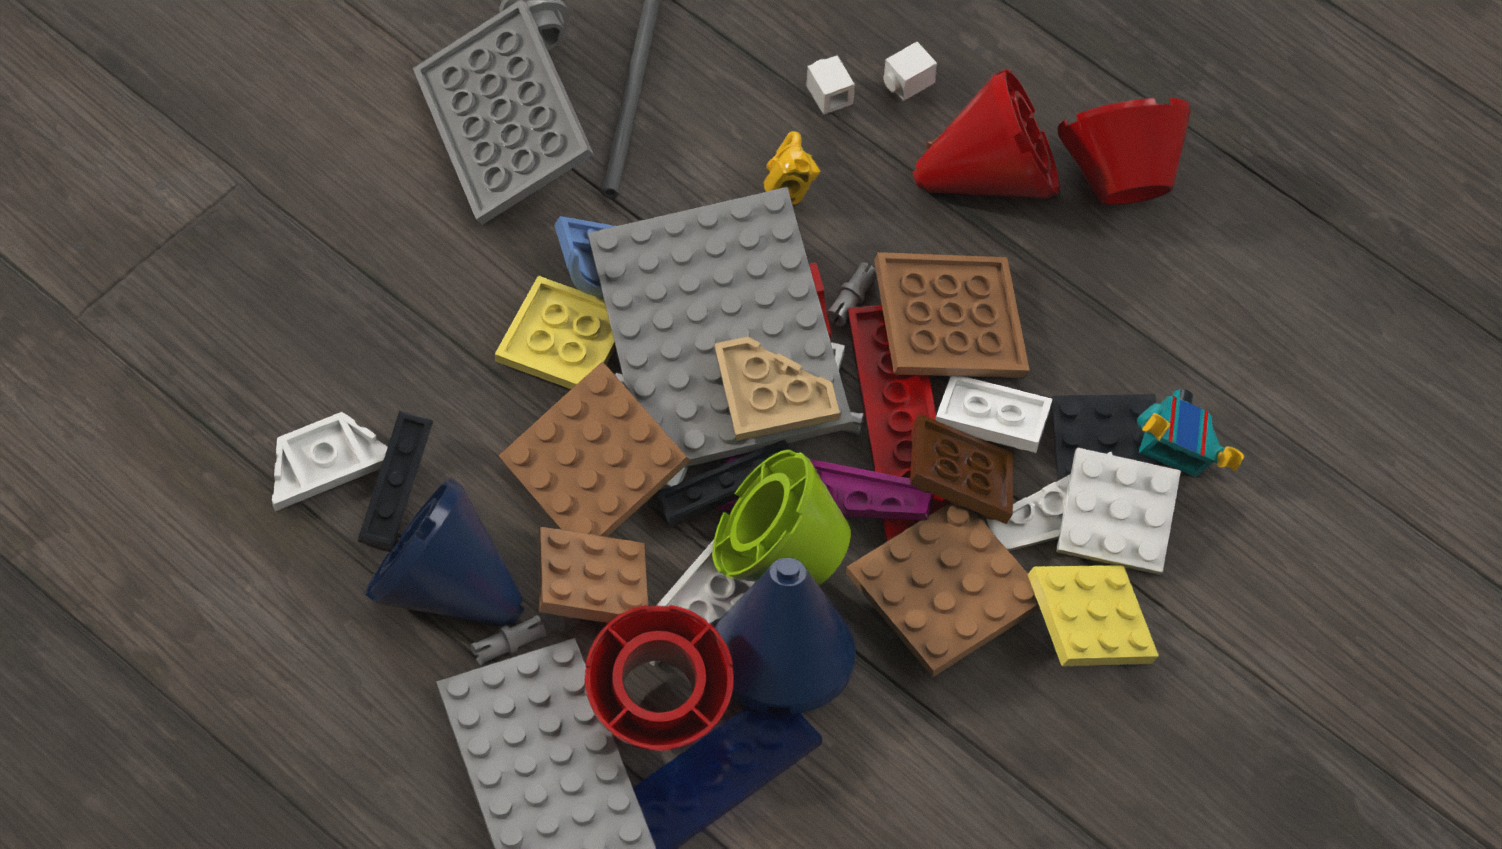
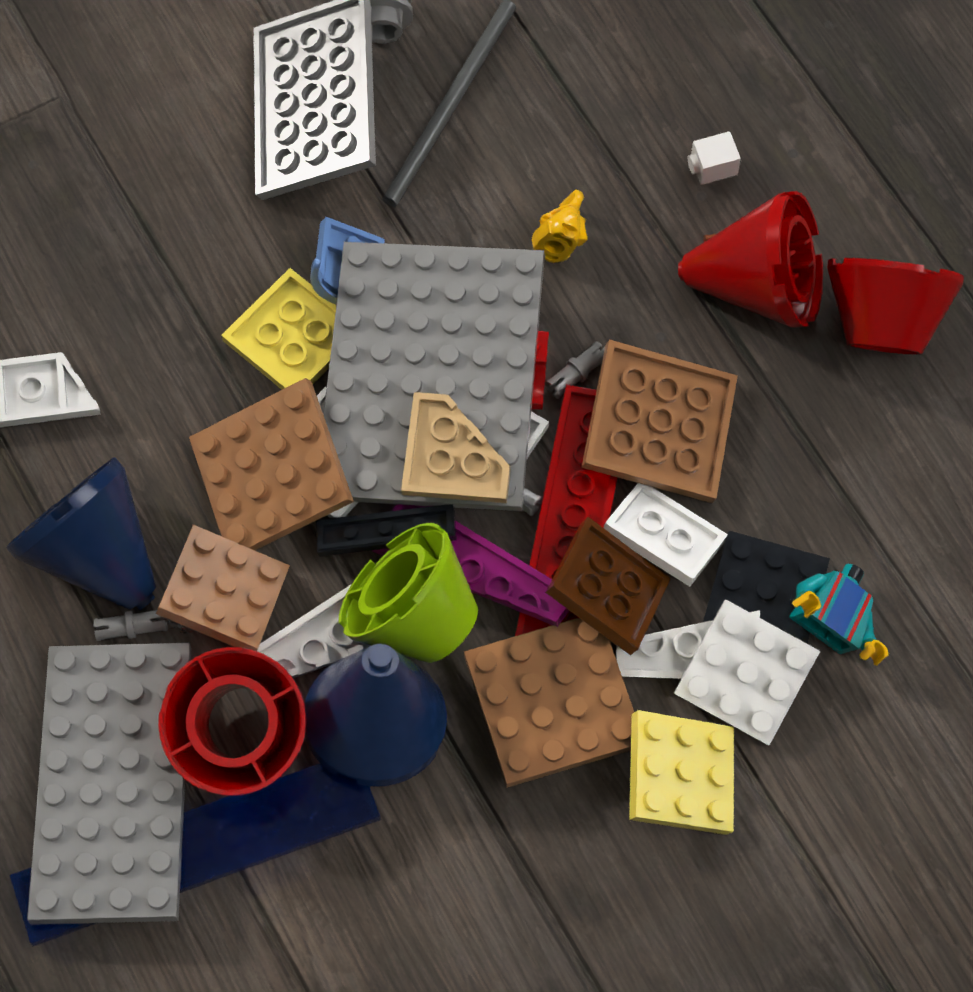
camera: 20 degrees right, 10 degrees up
black tile [358,410,433,552] -> none
white brick [807,56,854,115] -> none

